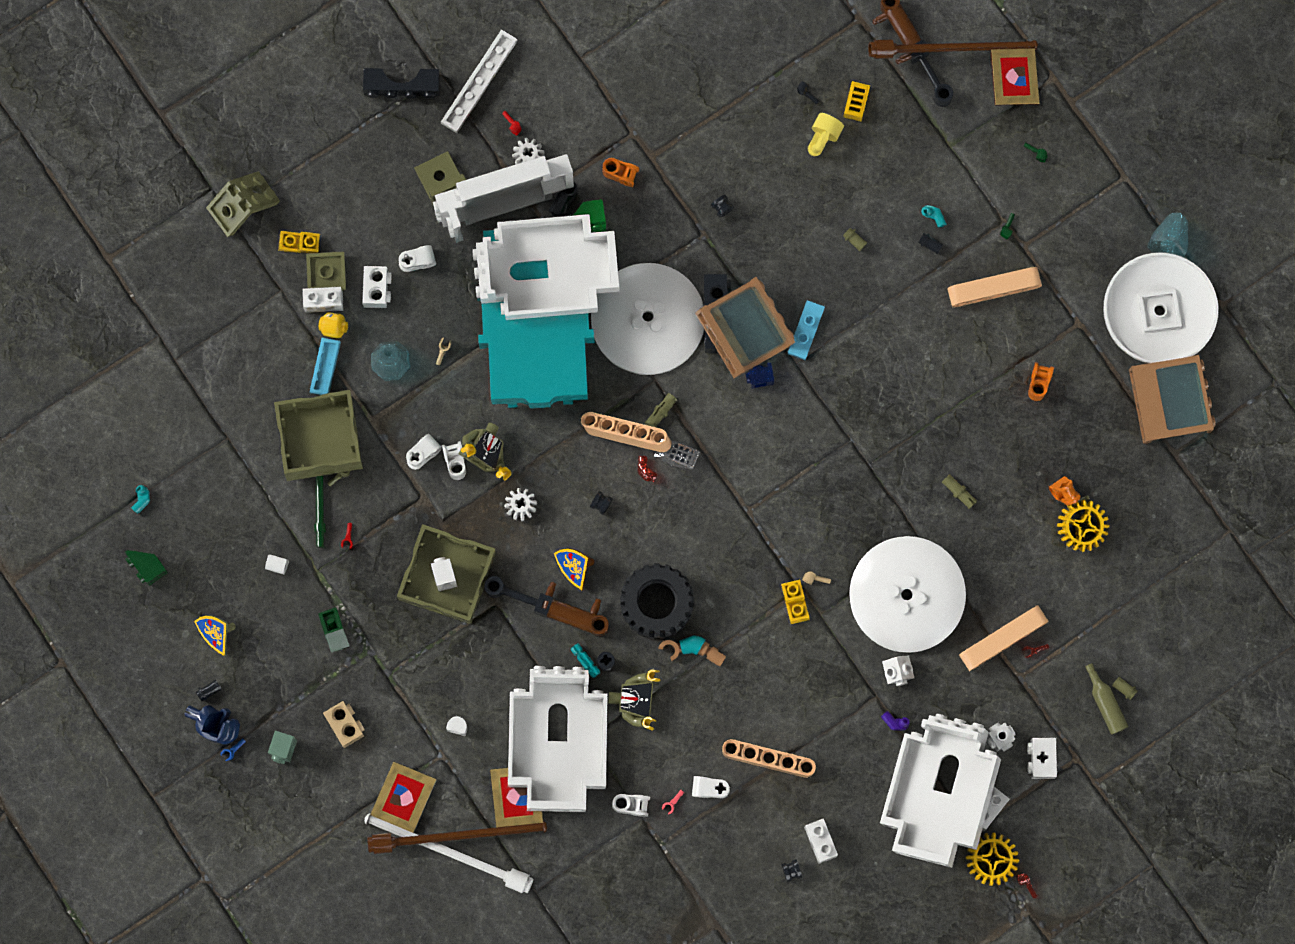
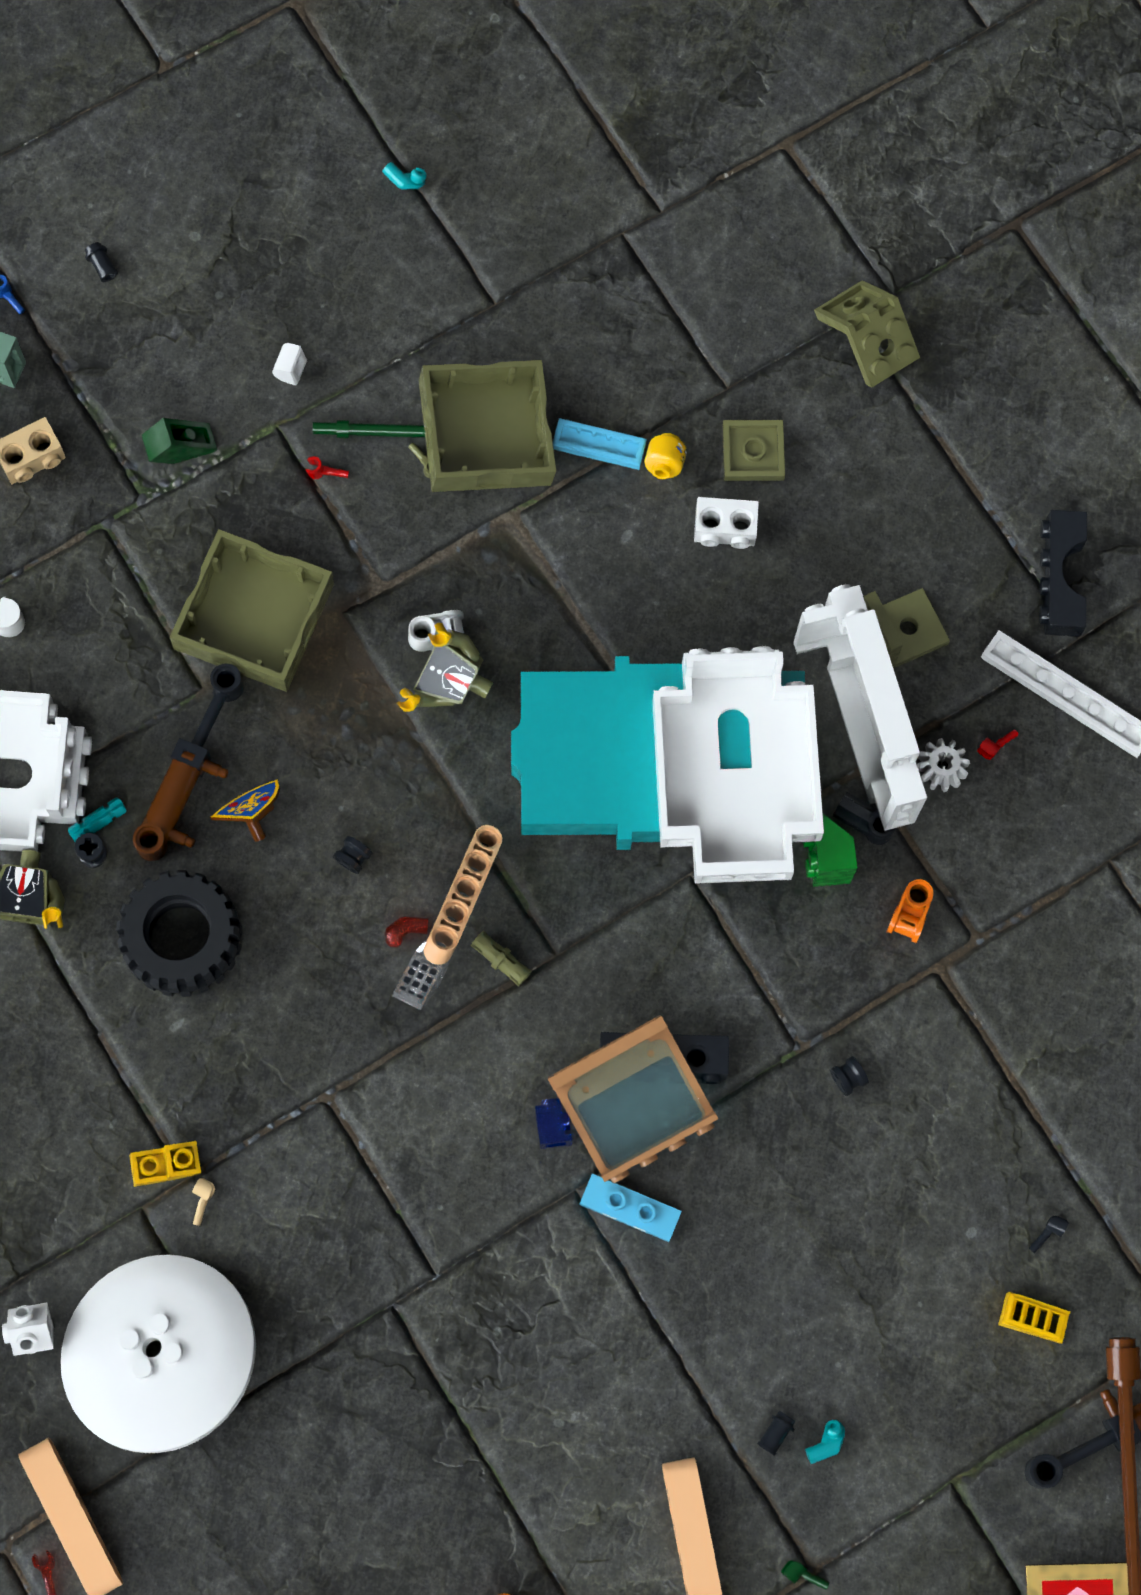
camera: 90 degrees right, 5 degrees down
dark green slope [125,550,168,586] -> none
dark blue piece [185,705,240,744] -> none
shield [194,615,236,656] -> none
yellow slope [278,231,320,253] -> none
white brick [303,287,343,313] -> none
clear light blue cone [371,341,410,381] -> none
white piece [399,245,436,272] -> none
white piece [406,434,442,470] -> none
white brick [431,557,458,592] -> none
tan hand [436,338,452,365] -> none
white gear [504,488,537,521] -> none
white dish [591,263,704,375] -> none
piece [658,635,726,667] -> none
light yellow piece [808,112,844,156] -> none
olive pin [843,228,867,252] -> none
olive pin [942,474,978,509] -> none

